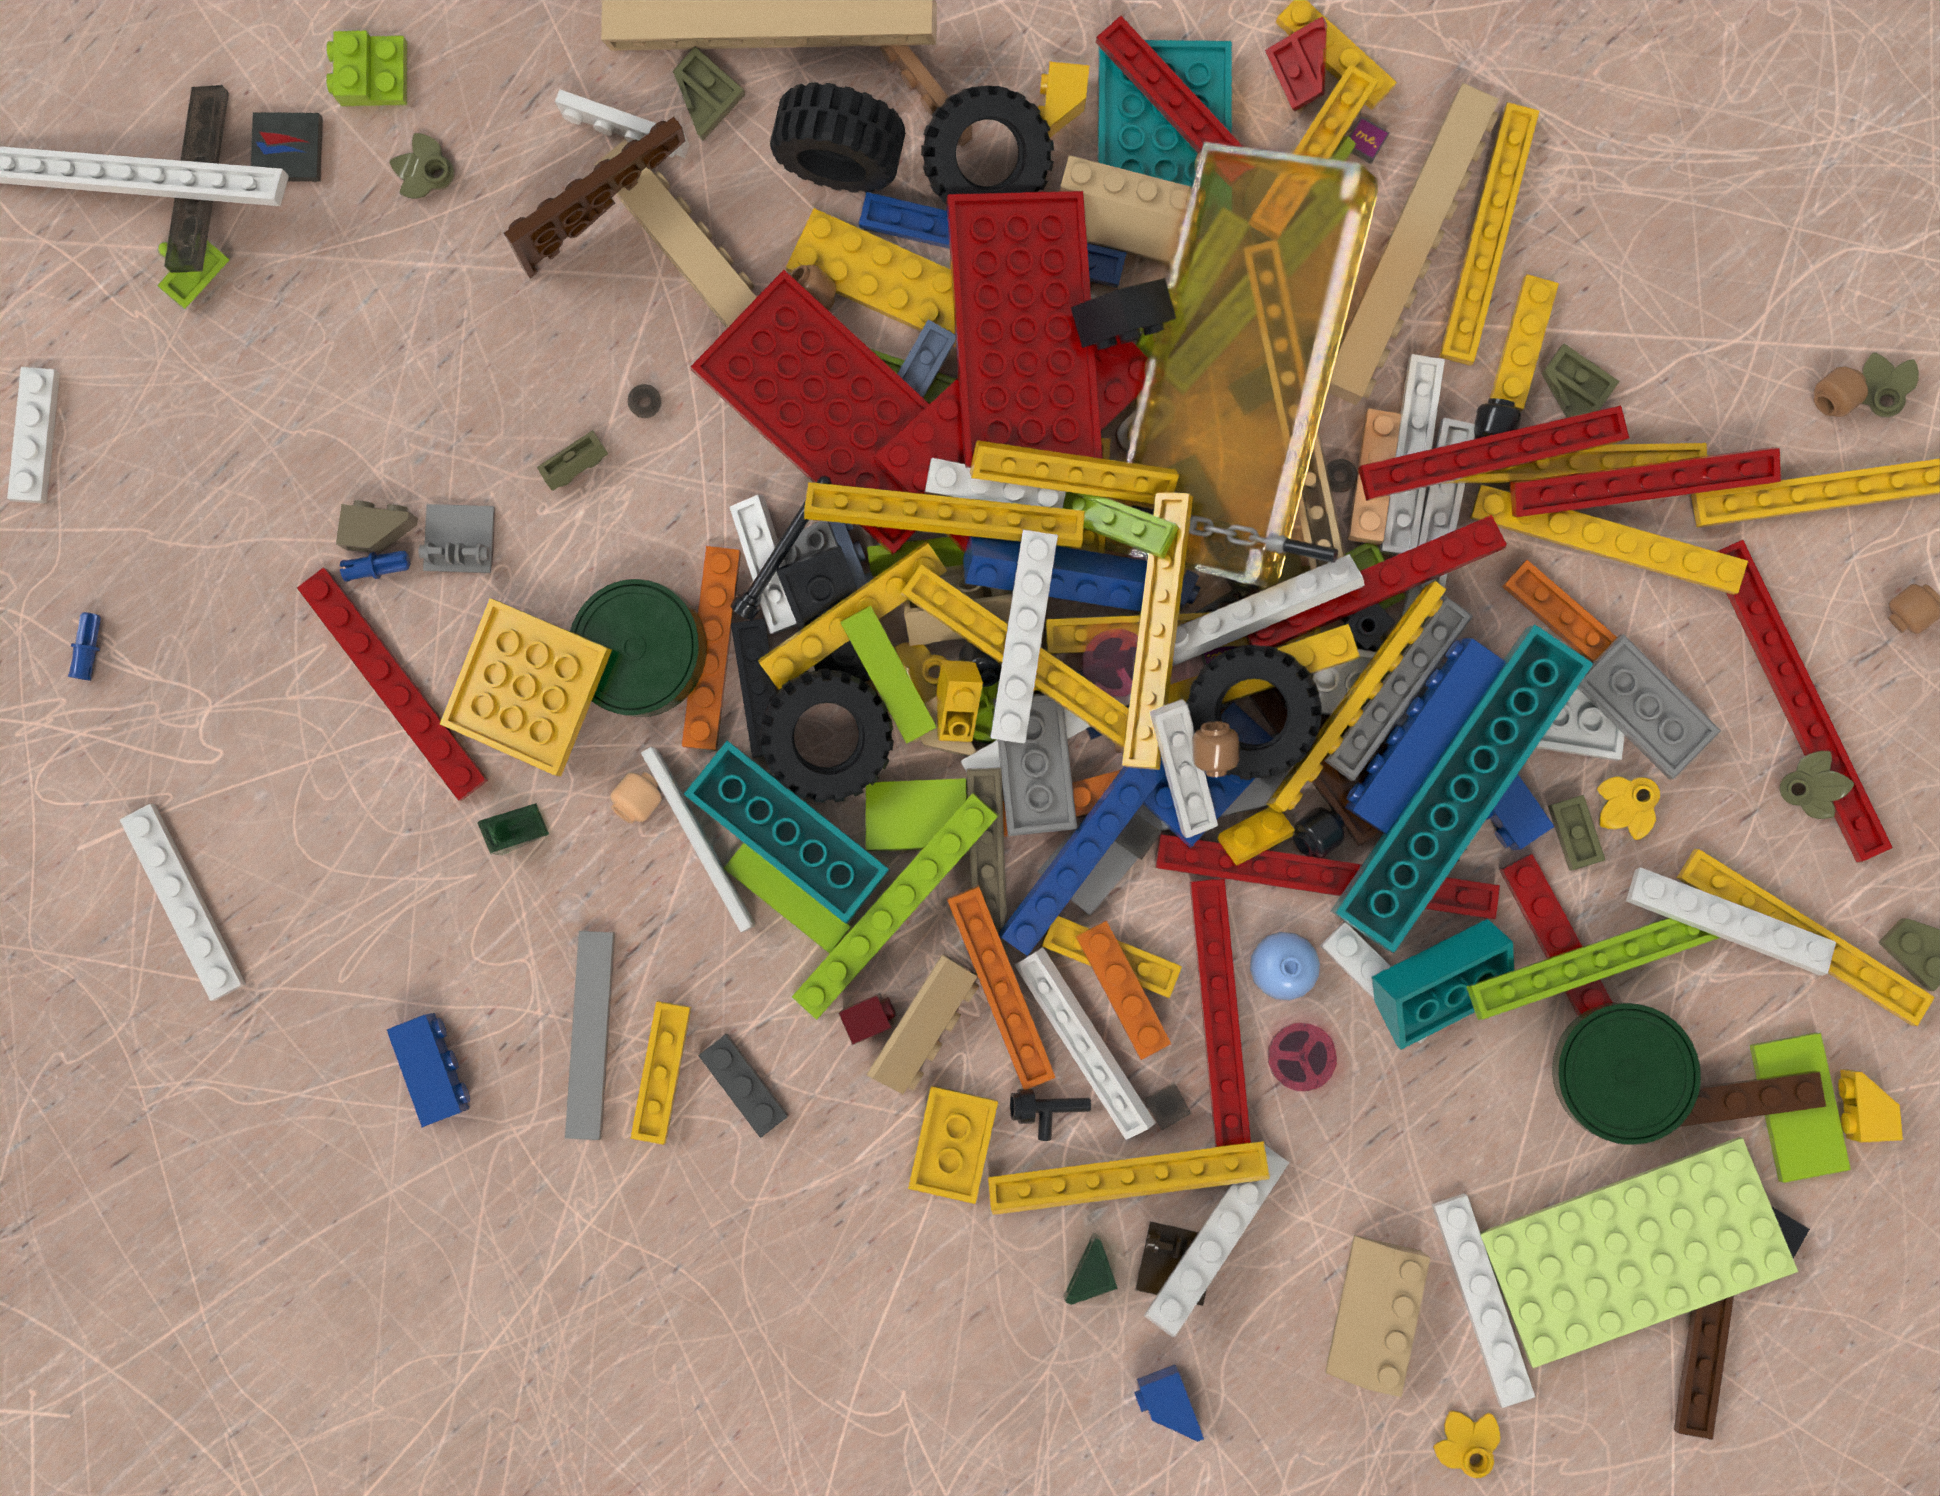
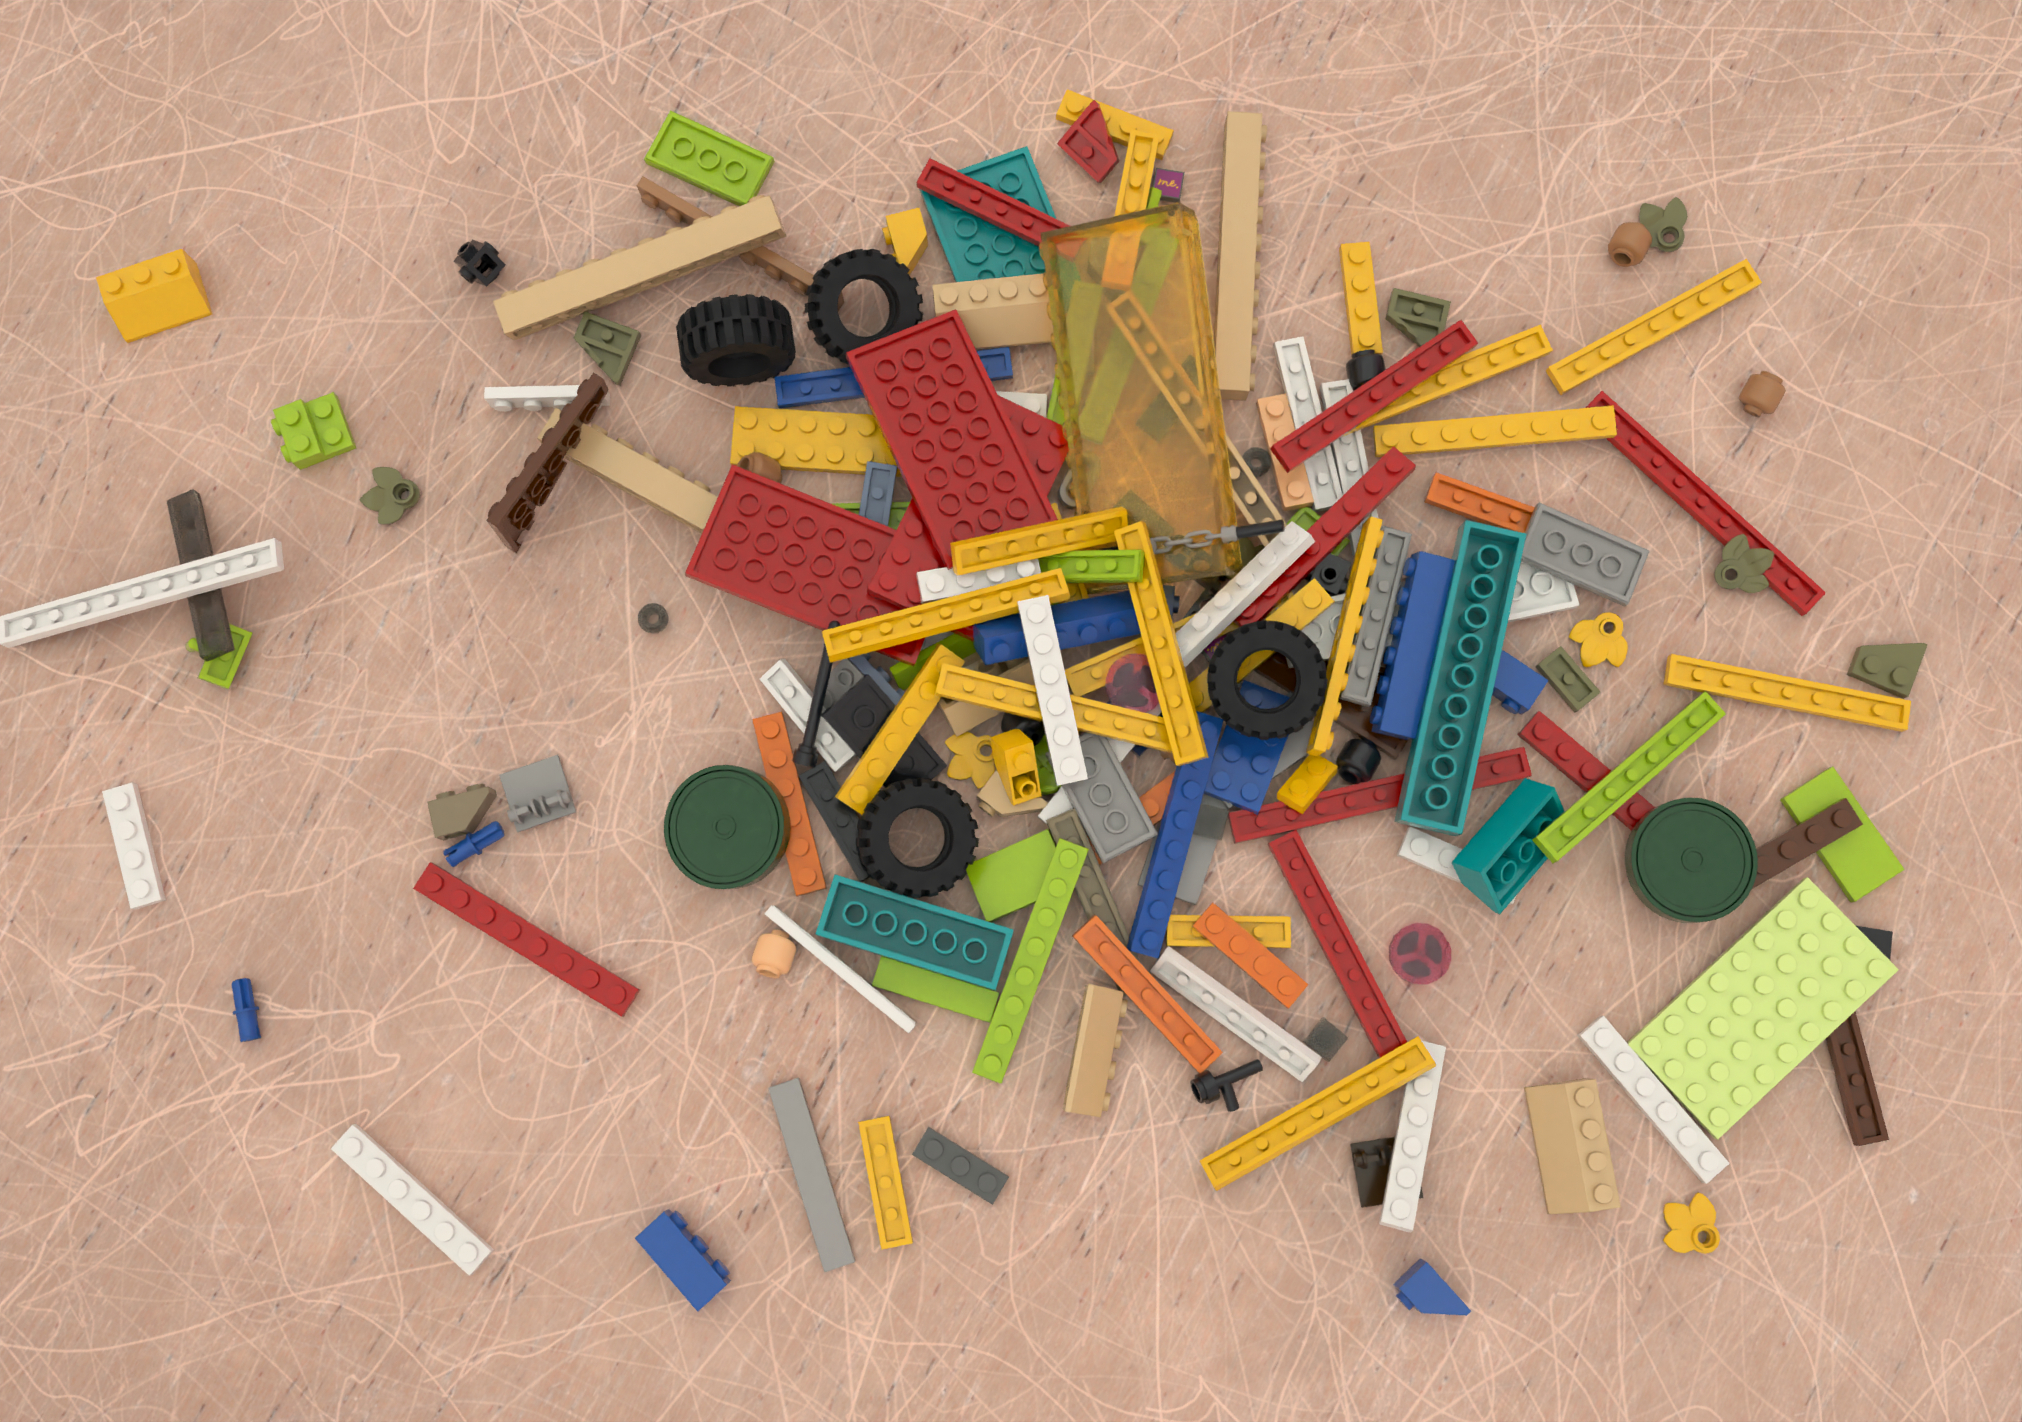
camera: 25 degrees left, 5 degrees down
pearl dark grey tile [251,112,323,182] -> none
yellow plate [440,598,612,776] -> none
clear green slope [477,803,549,855] -> none
olive plate [537,430,608,491] -> none
dark red brick [839,993,897,1045] -> none
lime tile [840,605,937,744] -> none
yellow plate [908,1085,998,1204] -> none
clear green slope [1063,1233,1118,1305] -> none
black brick [1071,278,1176,350] -> none
white plate [1150,699,1218,838] -> none
medium nougat head [1192,722,1239,777] -> none
light blue cylinder [1250,932,1320,1001] -> none
yellow plate [1439,102,1540,366] -> none
red plate [1510,447,1781,517] -> none
white plate [1626,867,1836,976] -> none
yellow slope [1838,1069,1903,1143] -> none

